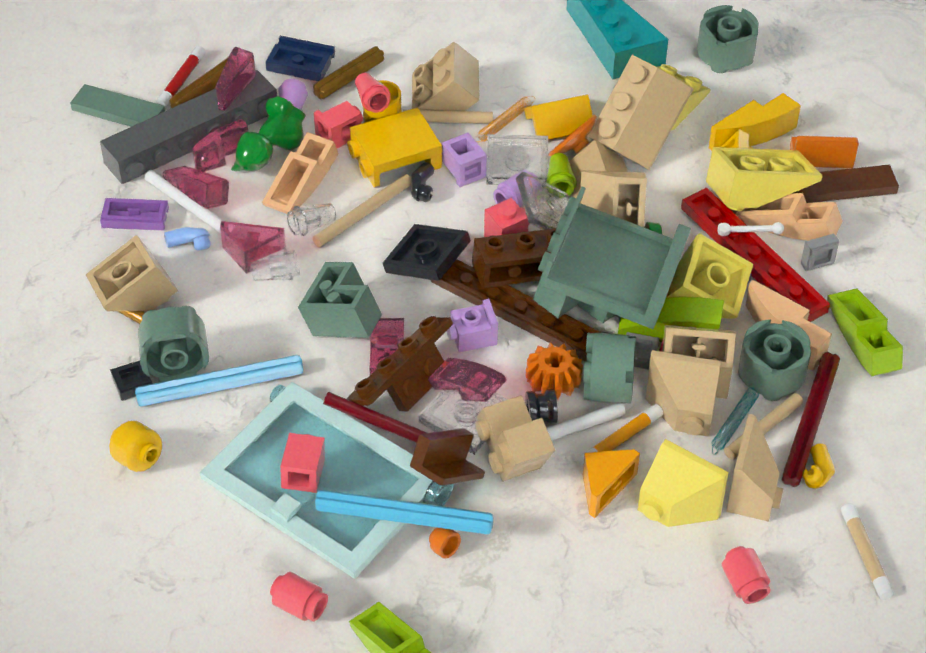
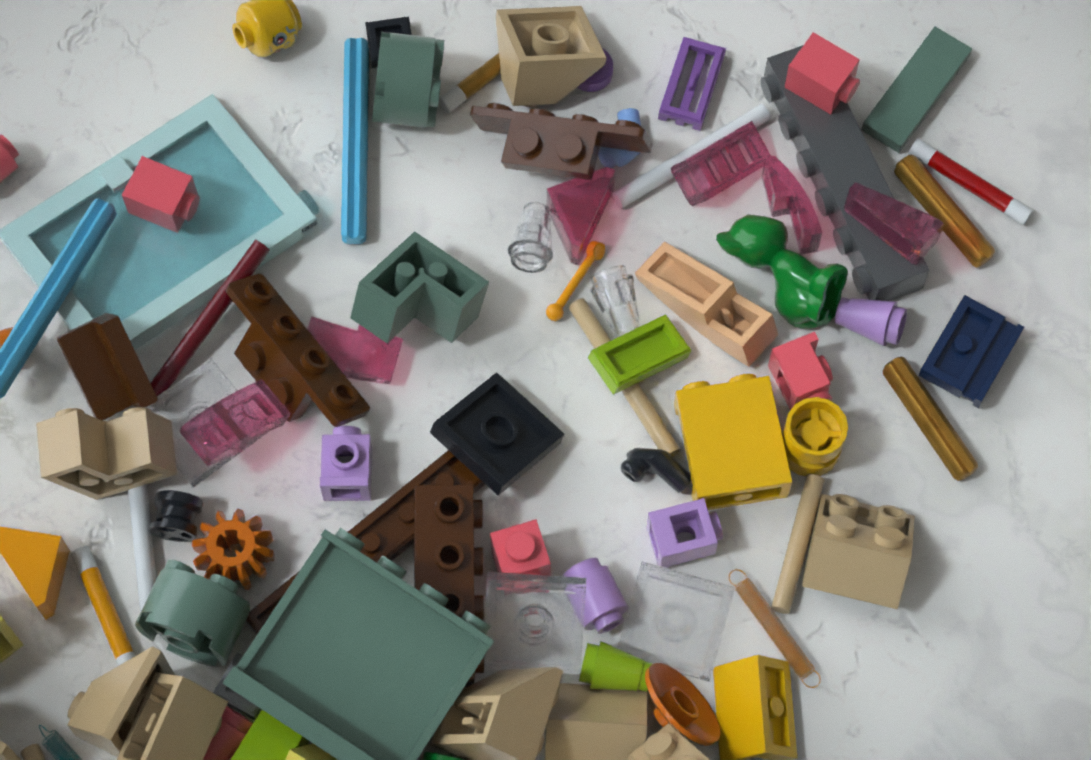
camera: 105 degrees right, 20 degrees up
coral cone [355,73,390,113] -> none
none -> reddish brown bracket [470,103,653,180]
none -> light orange hinge [546,241,605,321]
none -> lime tile [588,314,692,395]
none -> coral brick [785,32,860,115]

